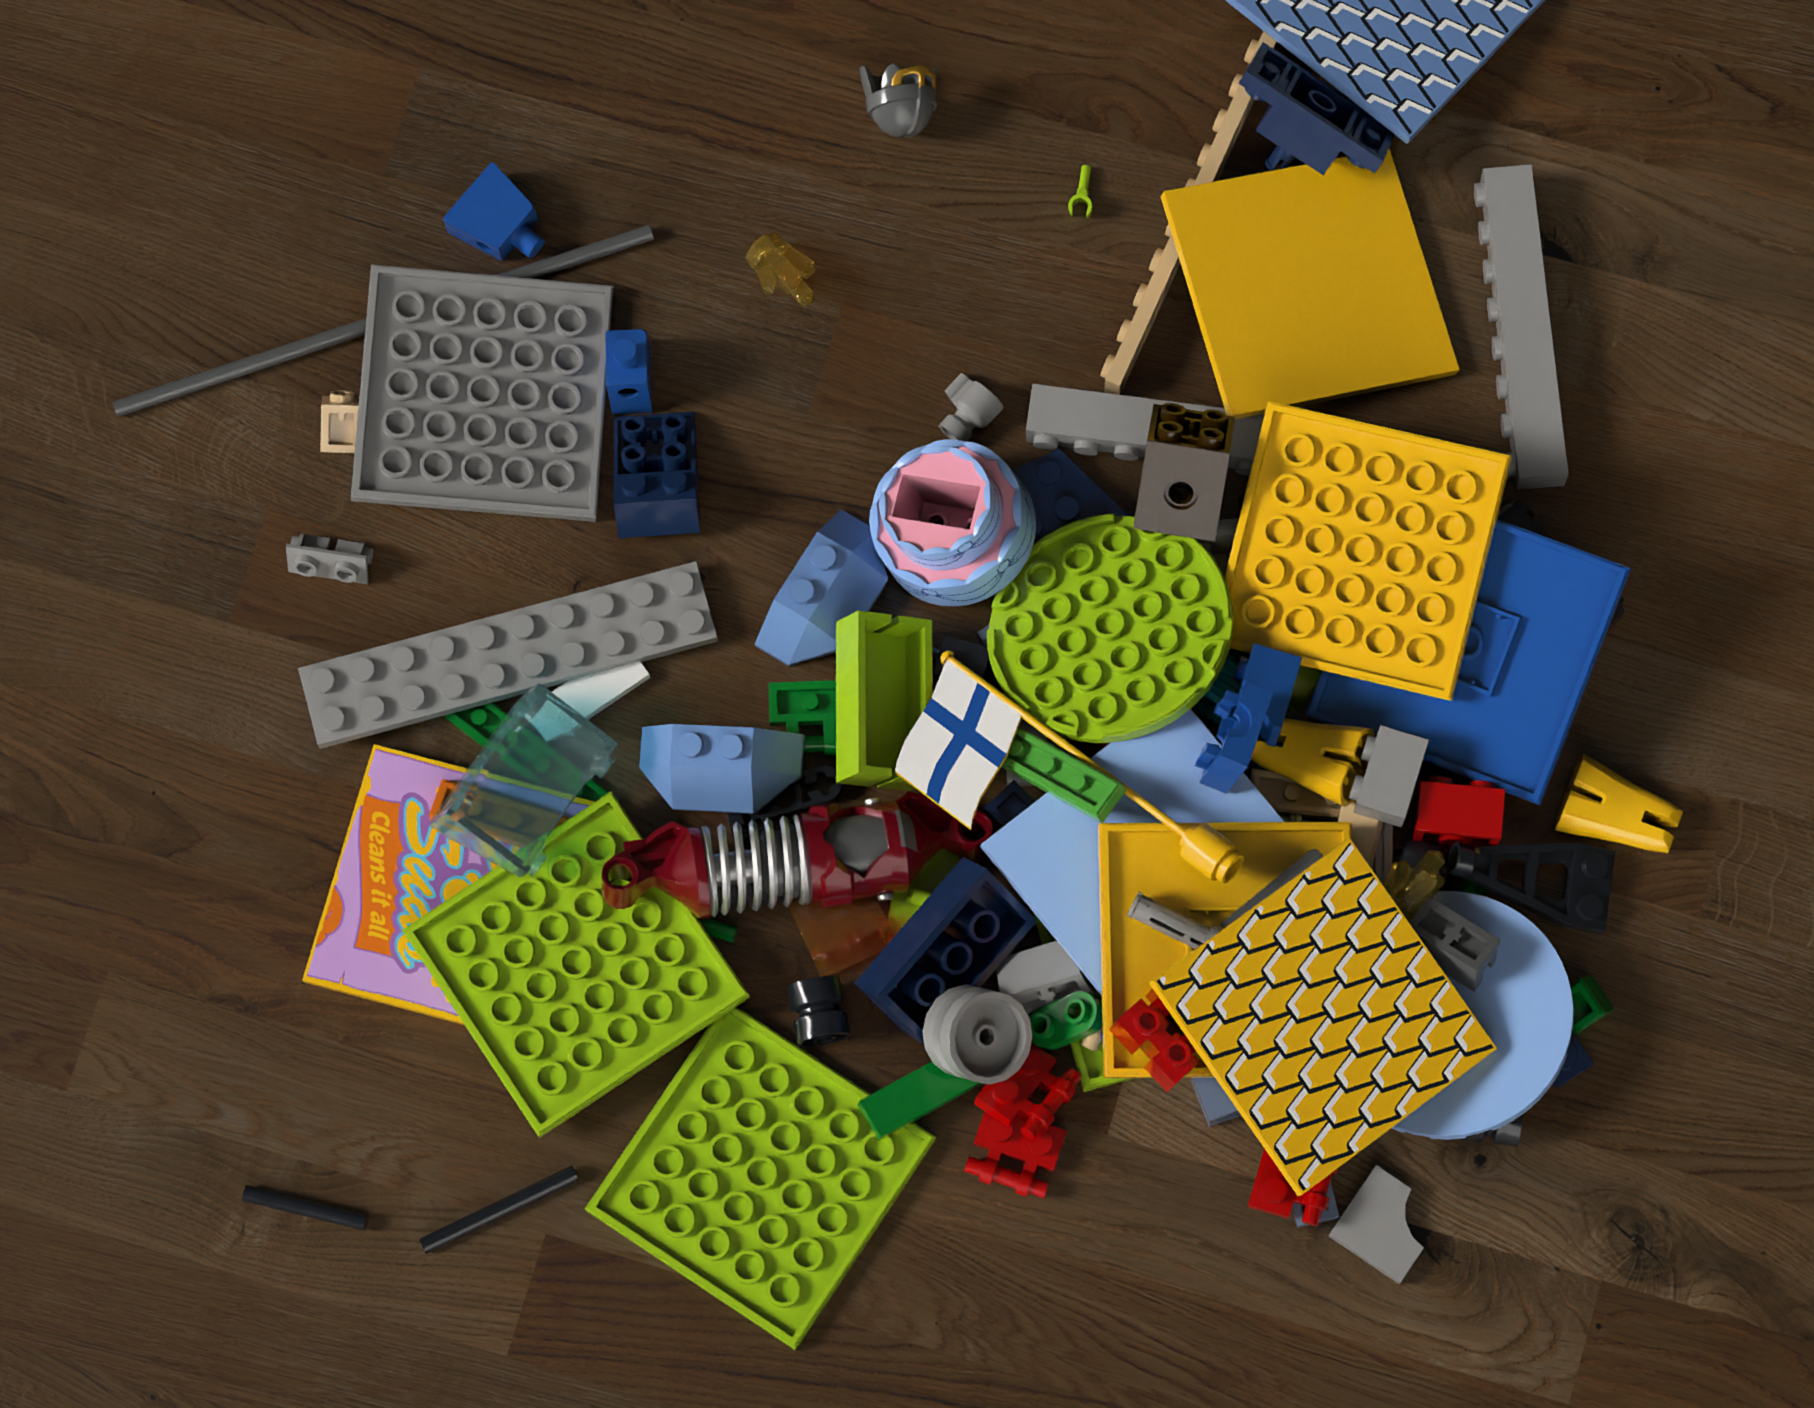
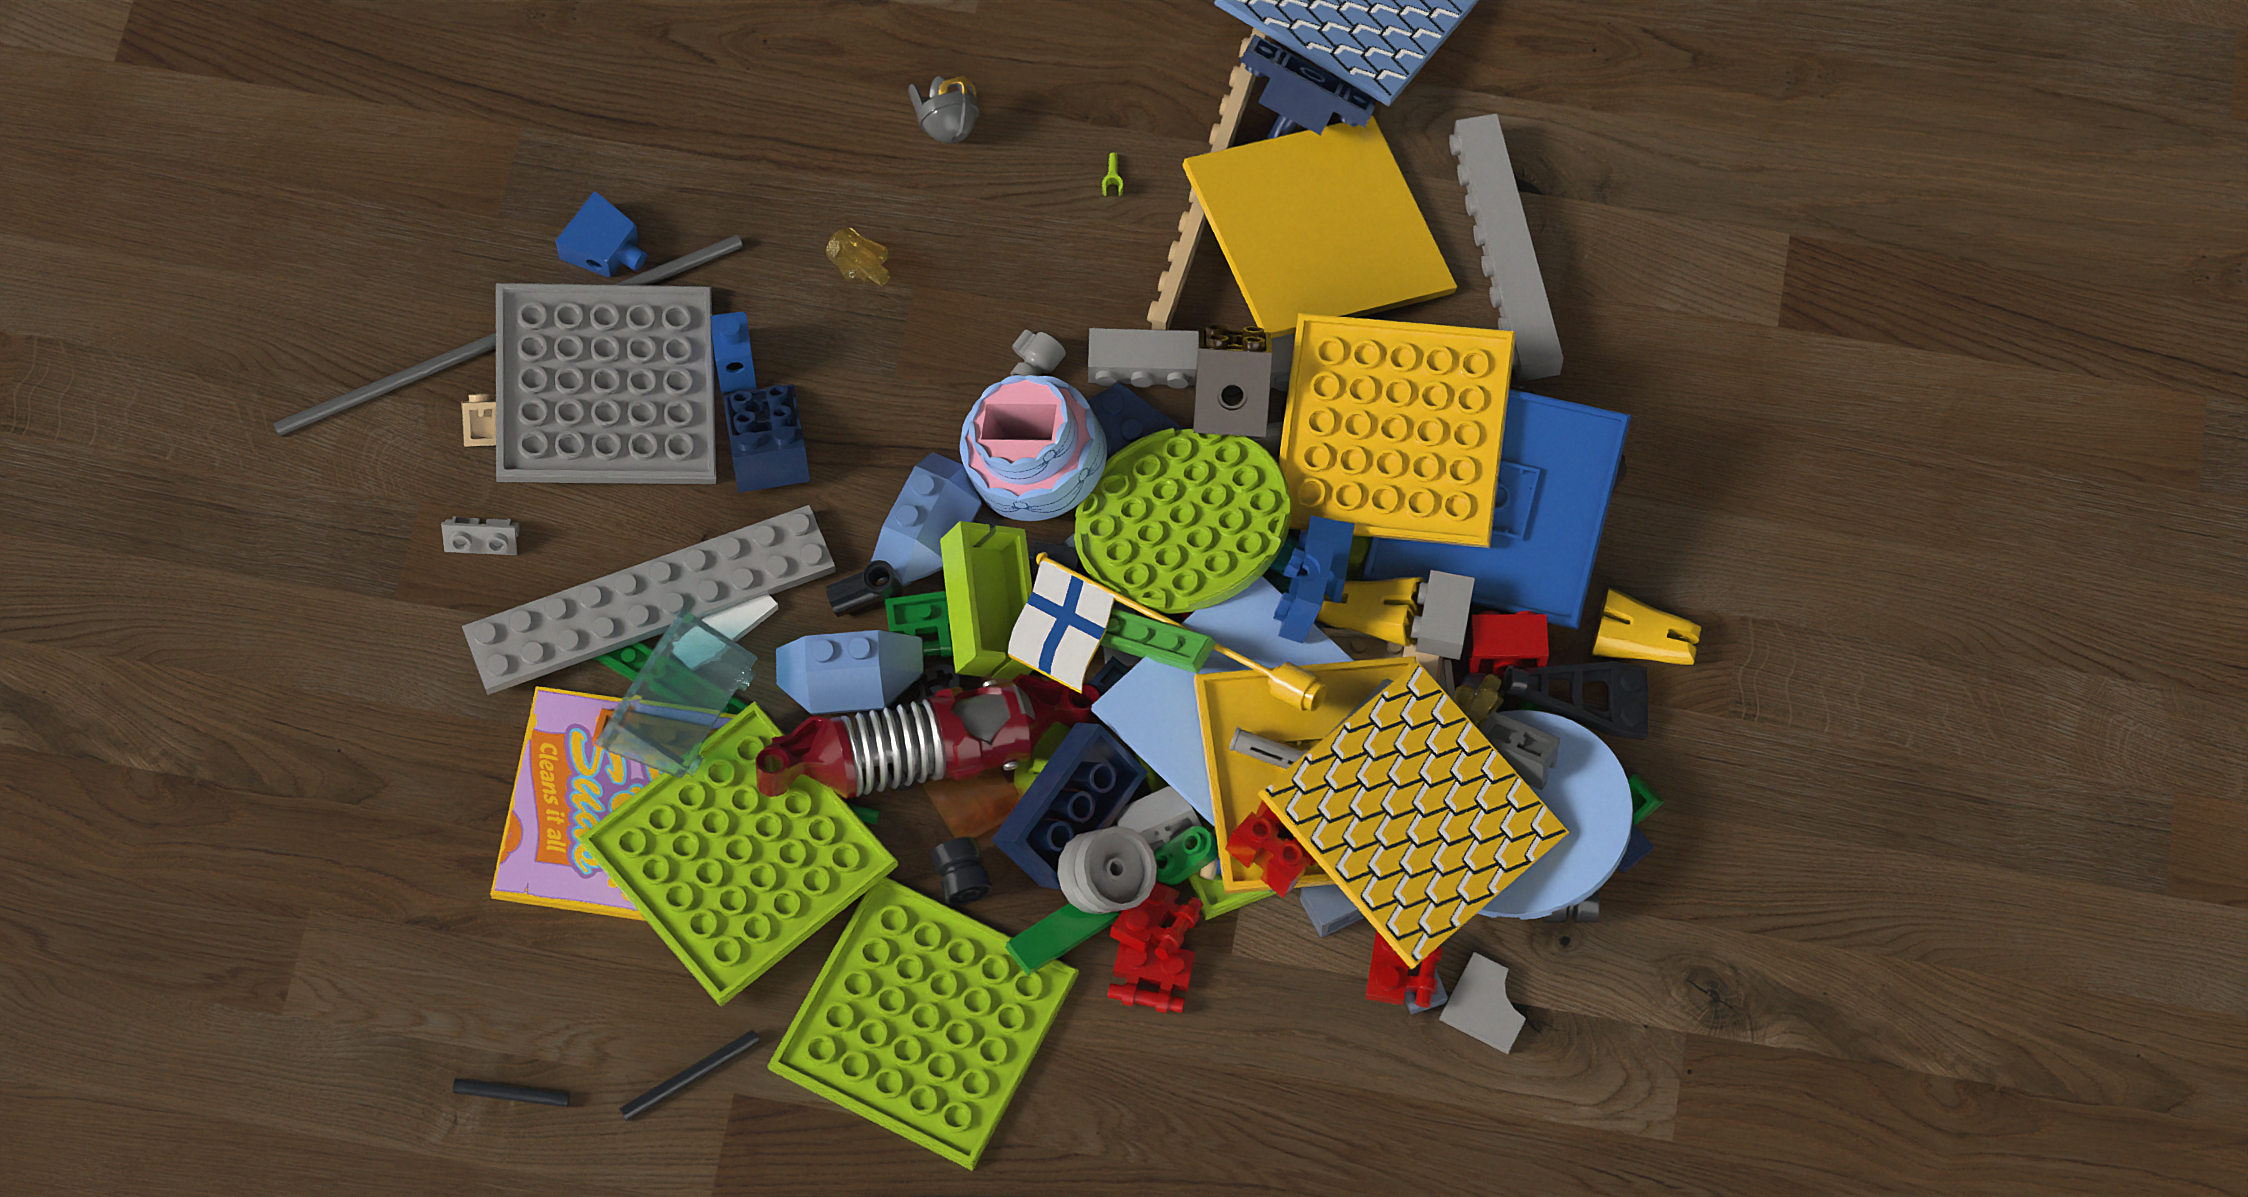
camera: 15 degrees left, 10 degrees down
none -> black piece [825,560,903,618]

